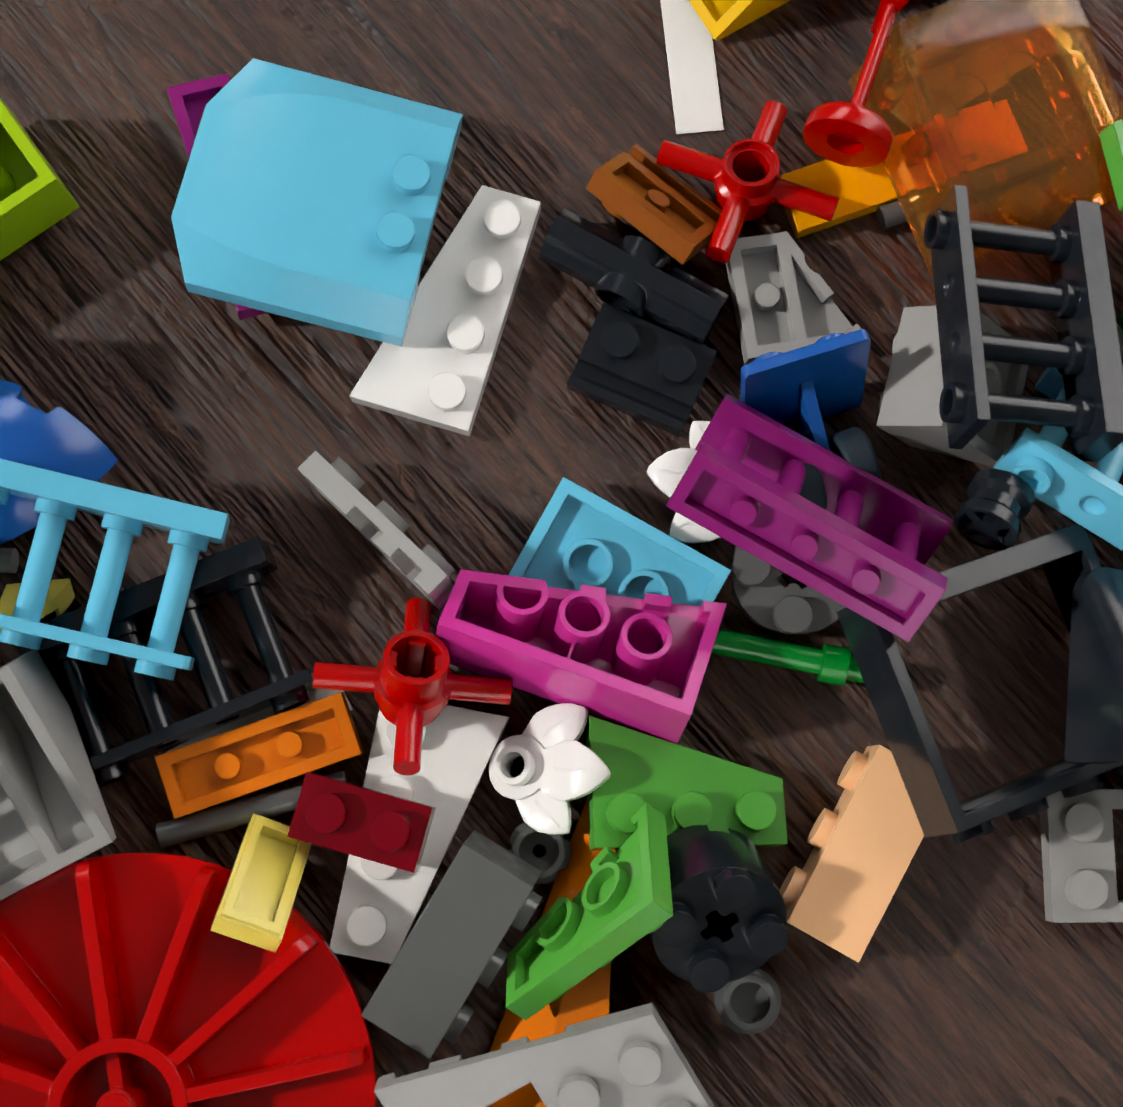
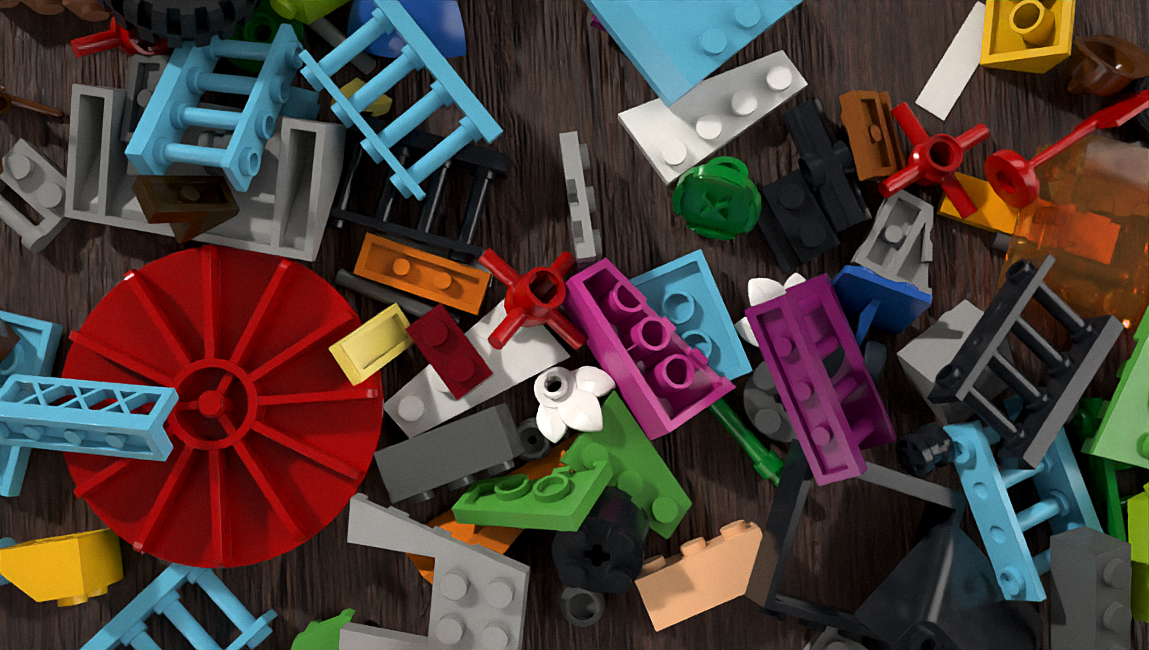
camera: 40 degrees right, 5 degrees up
none -> green tile [672,156,762,240]

